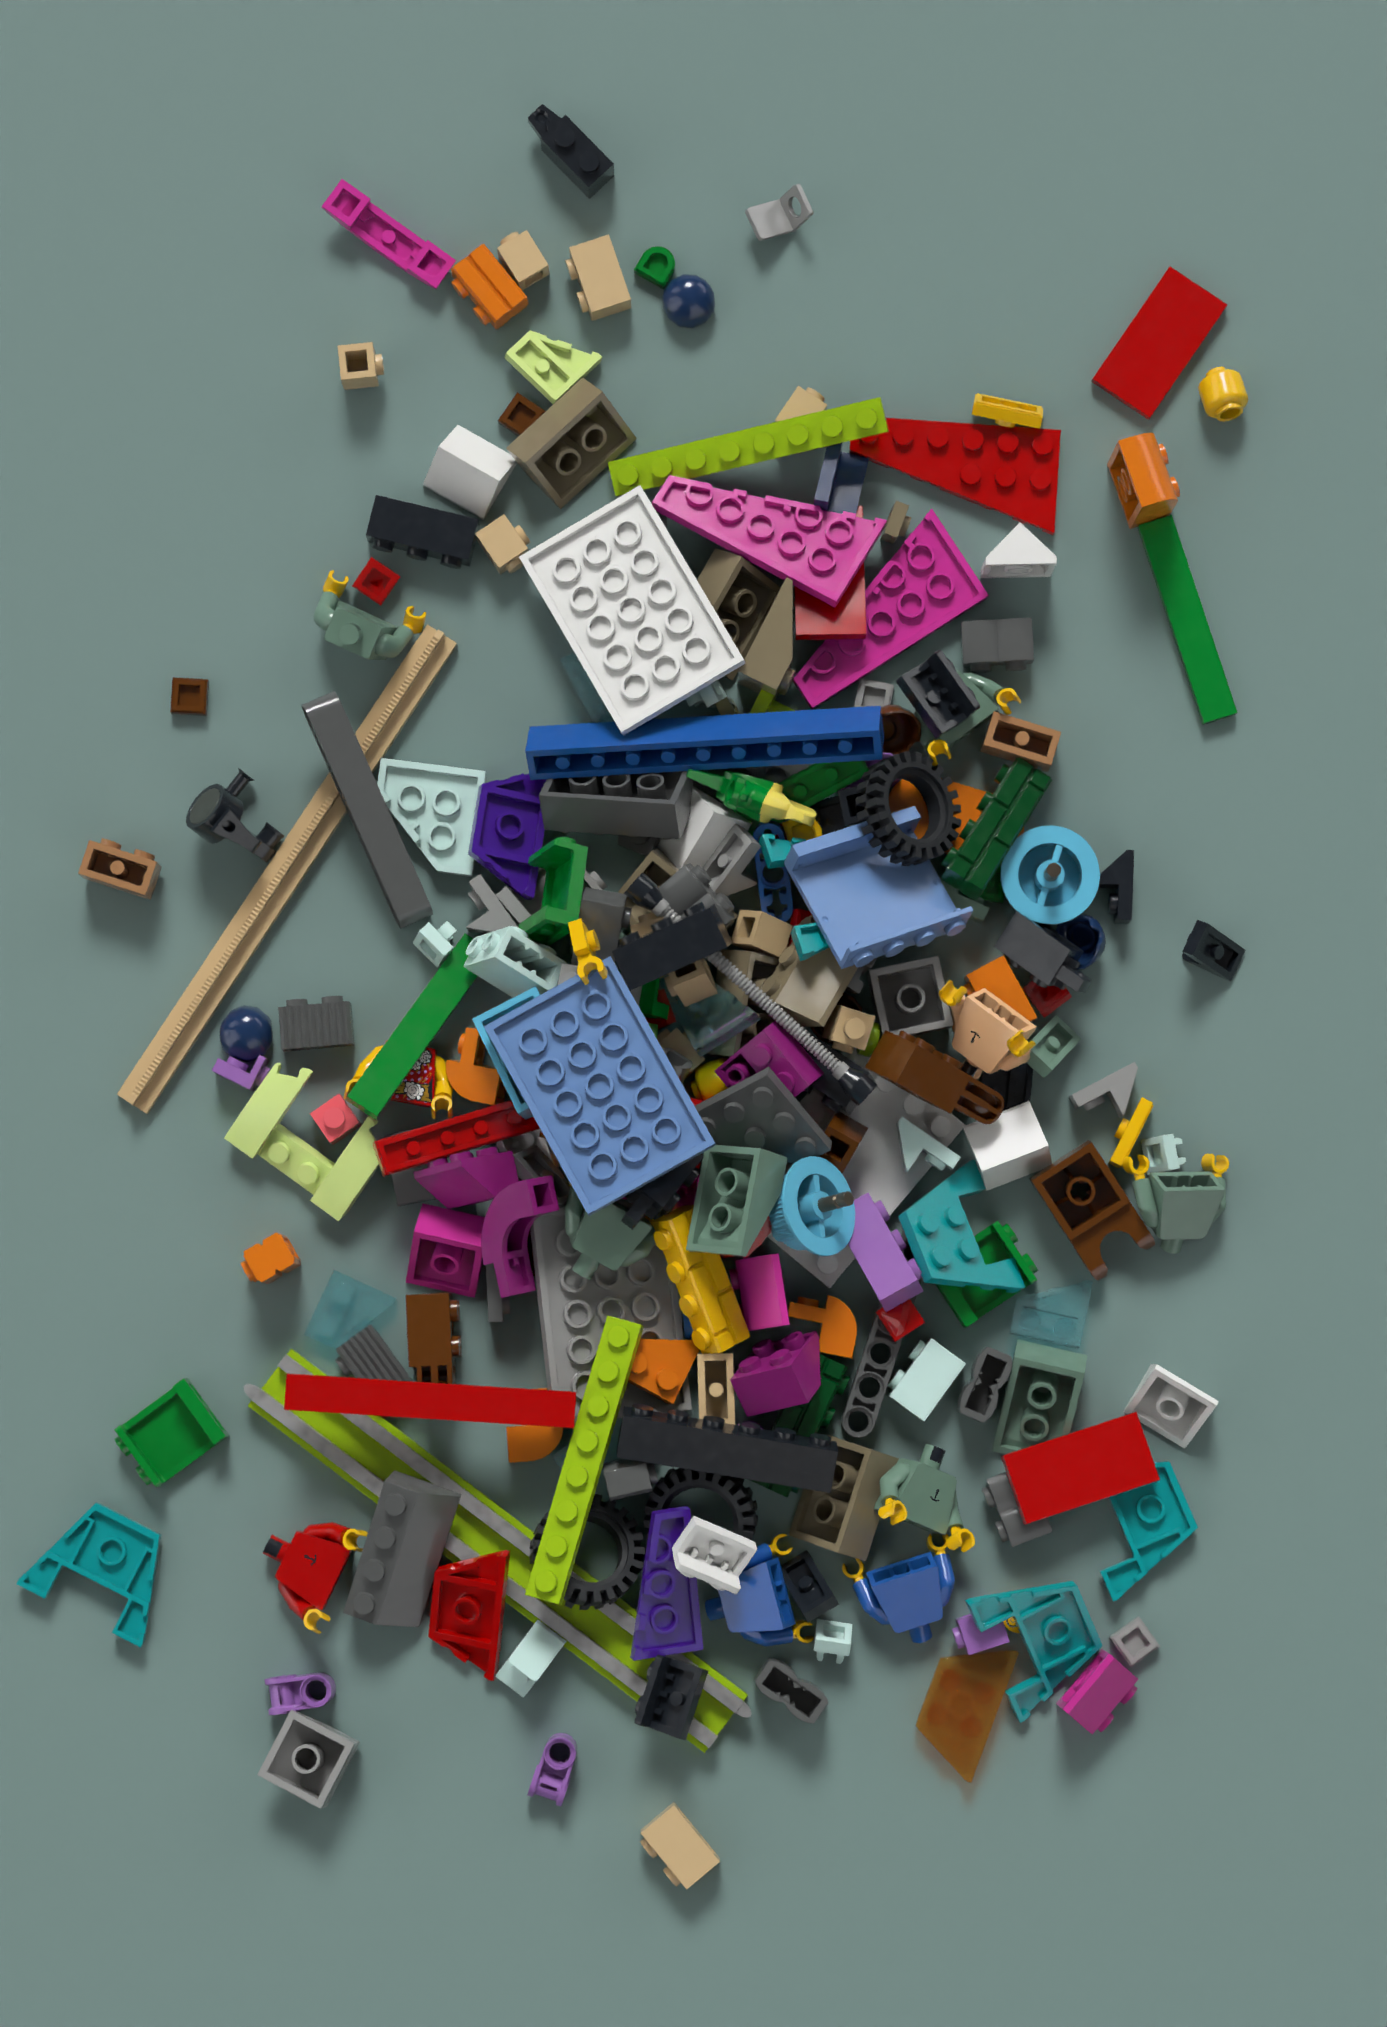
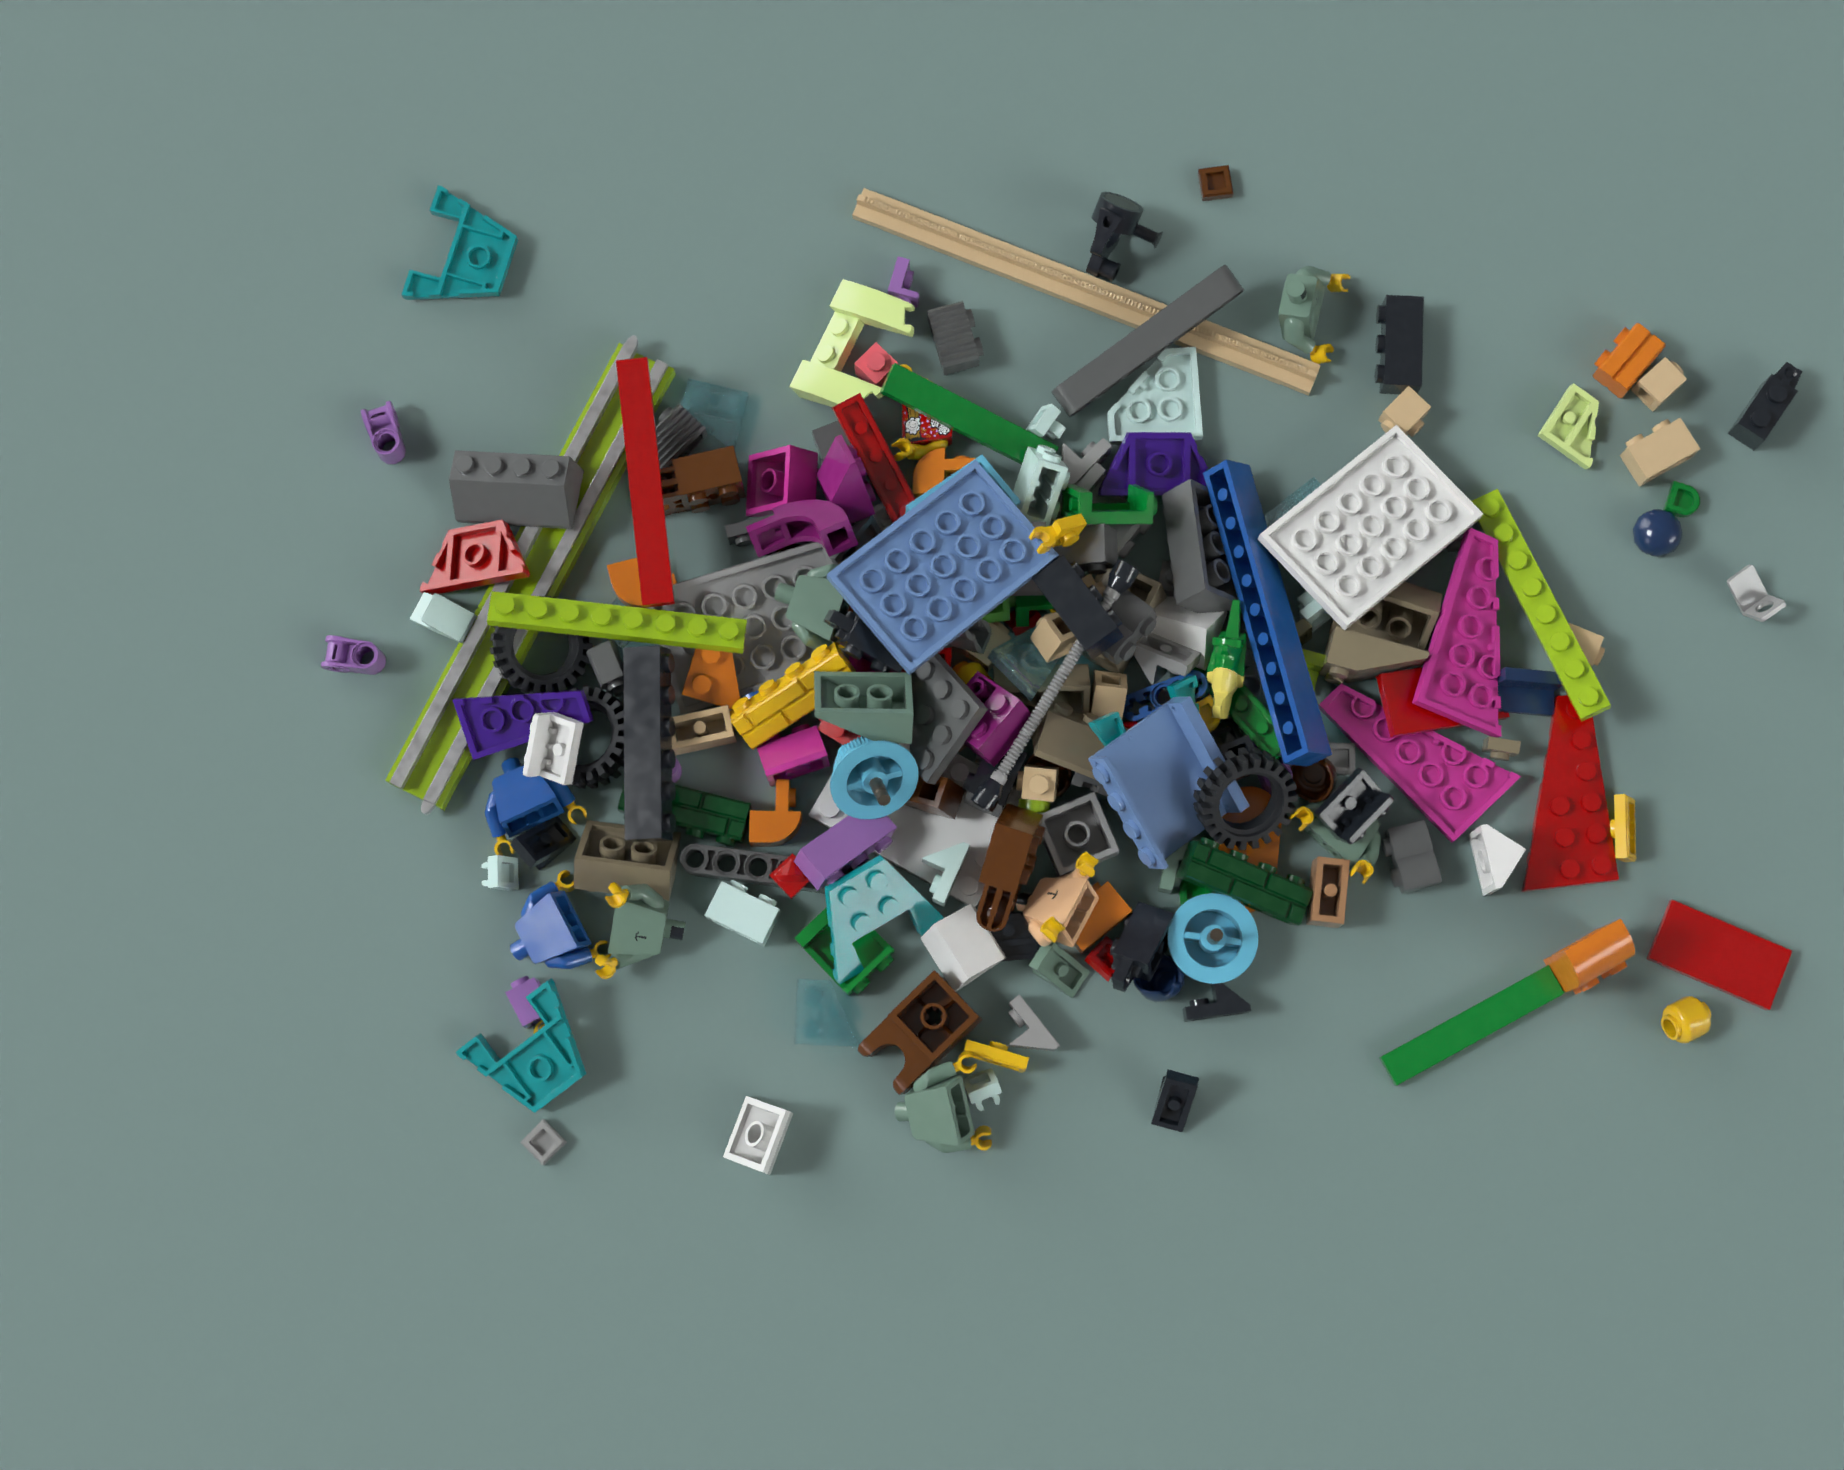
camera: 85 degrees right, 5 degrees down
medium nougat brick [78,838,162,900] -> none
green panel [114,1378,229,1487] -> none
dark blue hair [220,1005,273,1062] -> none
orange brick [240,1232,301,1284] -> none
light grey slope [257,1710,360,1809] -> none
red torso [263,1522,368,1634] -> none
dark pink slope [322,179,456,289] -> none
tan brick [337,342,384,390] -> none
red tile [352,556,401,606] -> none
white slope [423,425,517,520] -> none
reddish brown tile [498,392,546,437] -> none
dark tan slope [506,377,637,509] -> none
black bracket [634,1654,708,1740] -> none
tan brick [640,1802,720,1890] -> none
magenta slope [730,1331,821,1417] -> none
dark grey brick [754,1658,829,1724] -> none
clear orange wing [915,1650,1019,1783] -> none
dark grey brick [957,1347,1012,1423] -> none
dark grey brick [982,1472,1053,1547] -> none
sand green slope [992,1339,1087,1454] -> none
red tile [1001,1412,1160,1525] -> none
dark pink slope [1056,1649,1138,1735] -> none
teal wing [1099,1461,1198,1601] -> none

